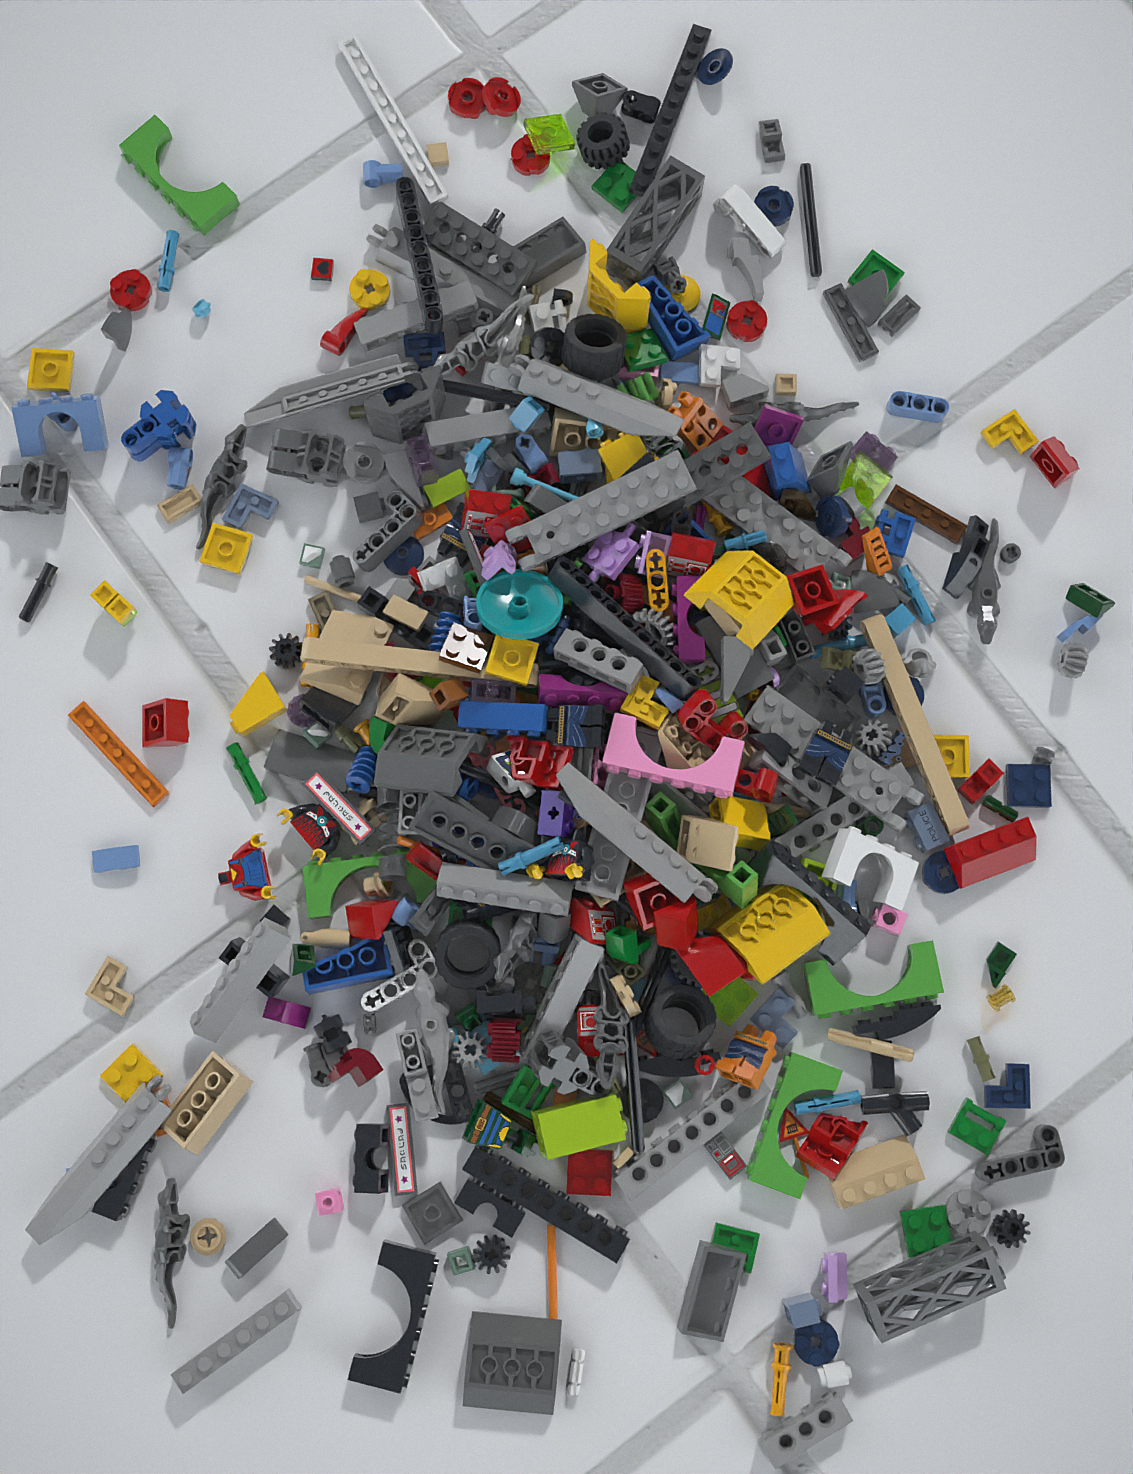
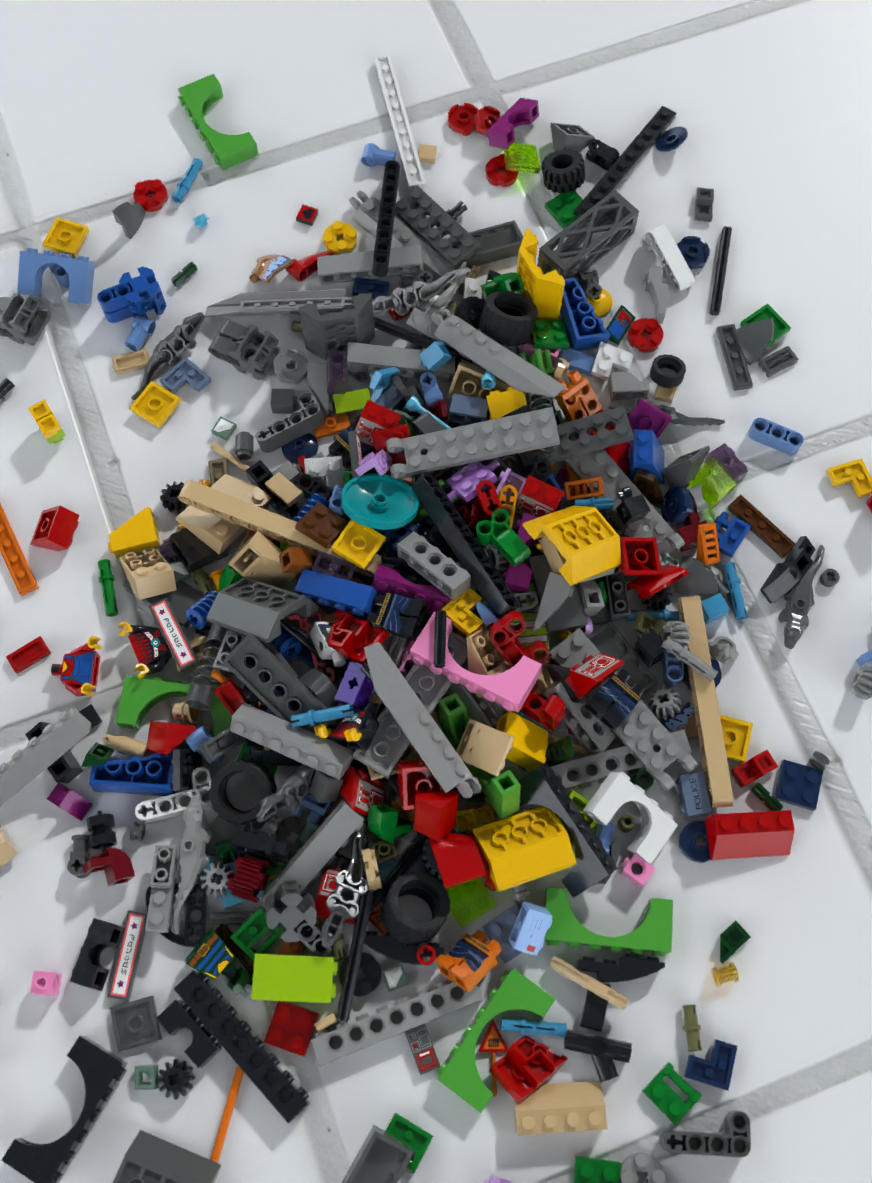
camera: 20 degrees right, 10 degrees down
none -> red tile [6,636,51,674]
none -> tan slope [119,548,177,600]
none -> dark green piece [171,262,197,287]
none -> medium nougat arm [249,255,293,283]
none -> black axle [434,610,447,668]
none -> red beam [475,480,502,516]
none -> green piece [476,509,531,567]
none -> green brick [481,272,525,300]
none -> magenta arch [487,98,539,149]
none -> light blue brick [508,901,552,956]
none -> orange slope [564,476,605,503]
none -> red slope [565,653,624,699]
none -> black brick [616,486,651,525]
none -> olive pin [617,815,635,833]
none -> black tyre [650,354,686,388]
none -> light grey pin [661,636,718,682]

